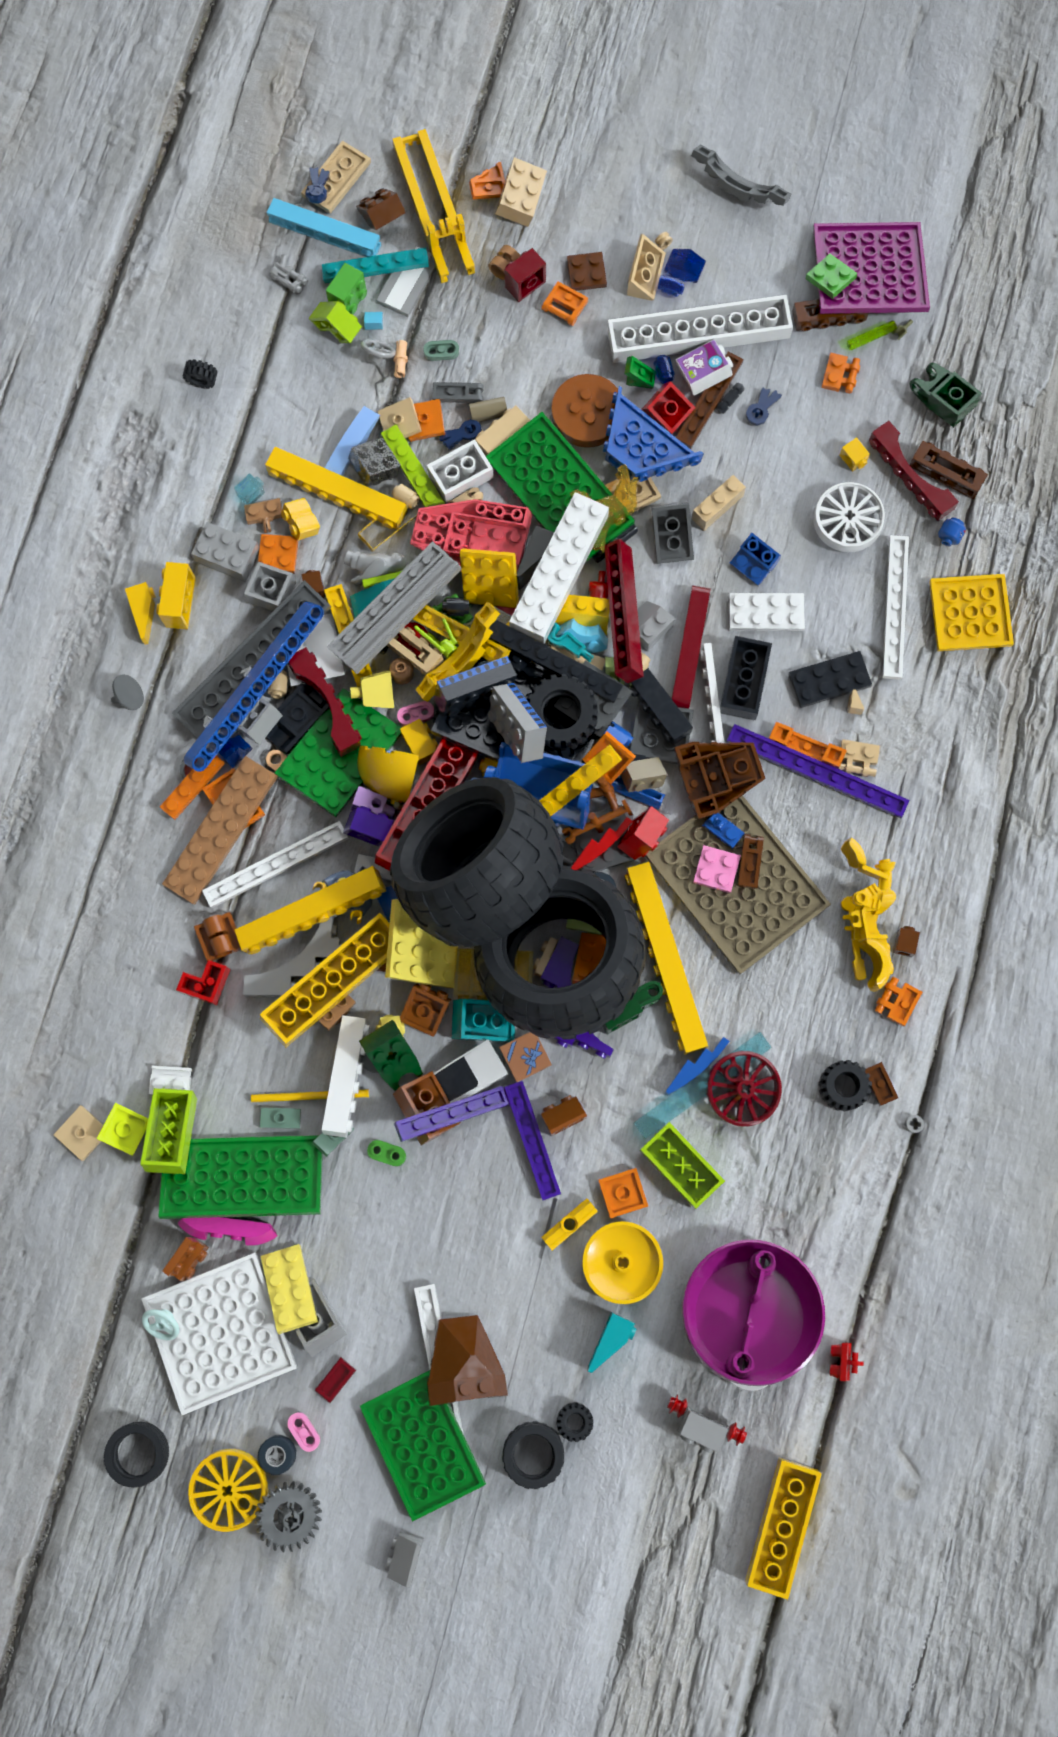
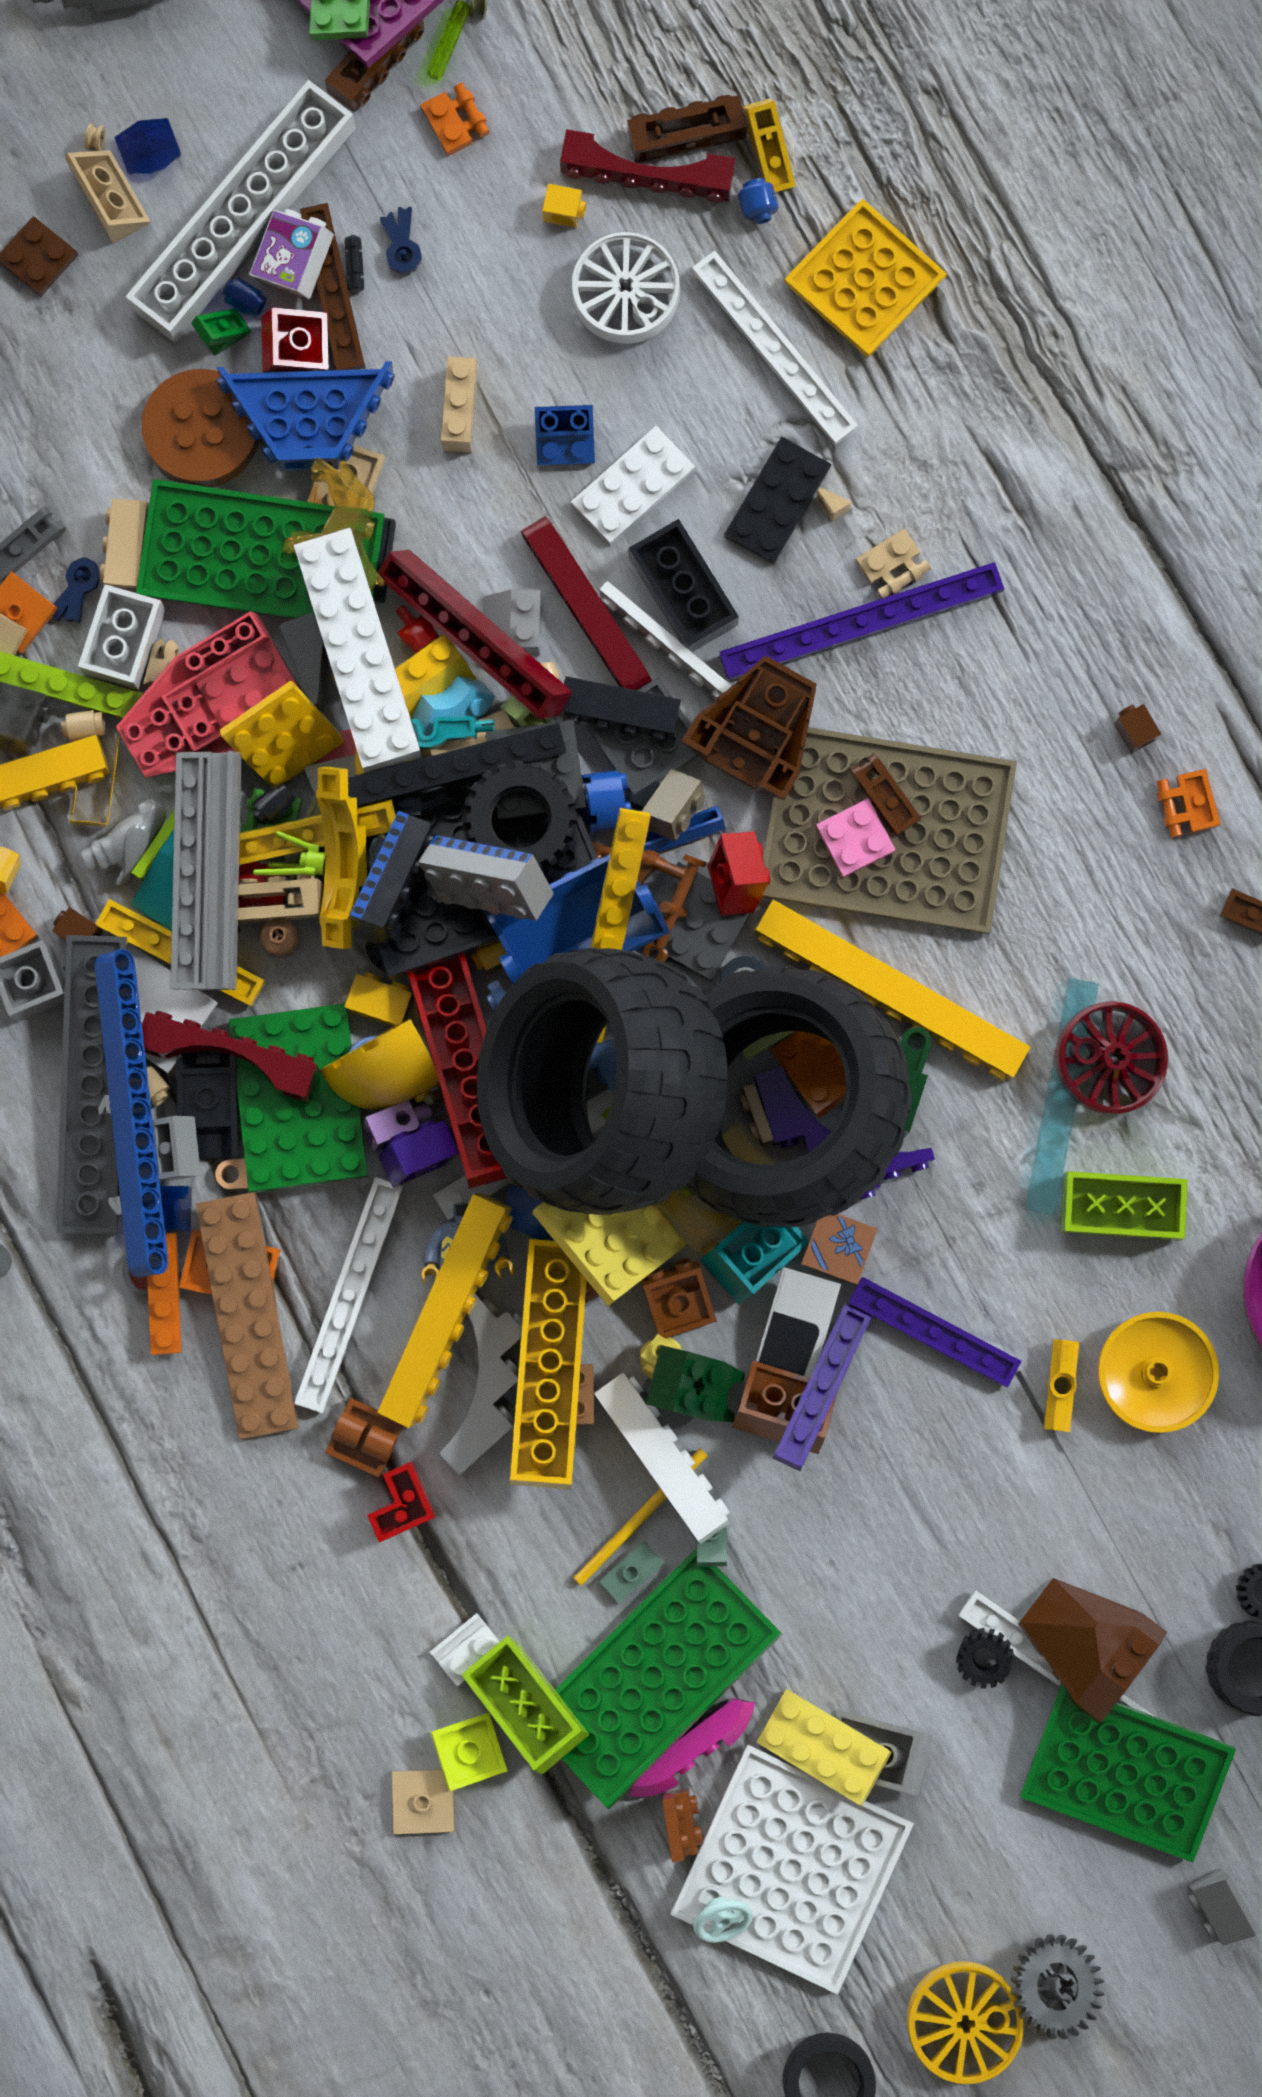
camera: 45 degrees left, 5 degrees up
black wheel [258,1435,296,1475] -> none
bright pink plate [288,1412,320,1452] -> none
dark red tile [315,1357,356,1403] -> none
light yellow torso [350,670,394,708] -> none
bright green plate [367,1140,406,1167] -> none
bright pink plate [397,701,434,726] -> none
dark tan brick [469,397,507,422] -> none
orange plate [541,281,588,326] -> none
dark orange slope [541,1095,587,1136] -> none
red slope [571,817,633,870] -> none
orange plate [582,731,636,784] -> none
teal slope [587,1312,637,1373] -> none
orange plate [598,1168,648,1219] -> none
dark grey slope [651,503,694,564] -> none
clear blue brick [657,274,685,297] -> none
blue slope [664,1037,730,1096] -> none
blue plate [702,813,745,849] -> none
orange slope [769,722,847,768] -> none
black tyre [819,1060,872,1111] -> none
yellow piece [841,837,896,992] -> none
dark green brick [909,362,982,428] -> none
none -> yellow slope [742,98,796,193]
none -> black tyre [956,1628,1014,1689]

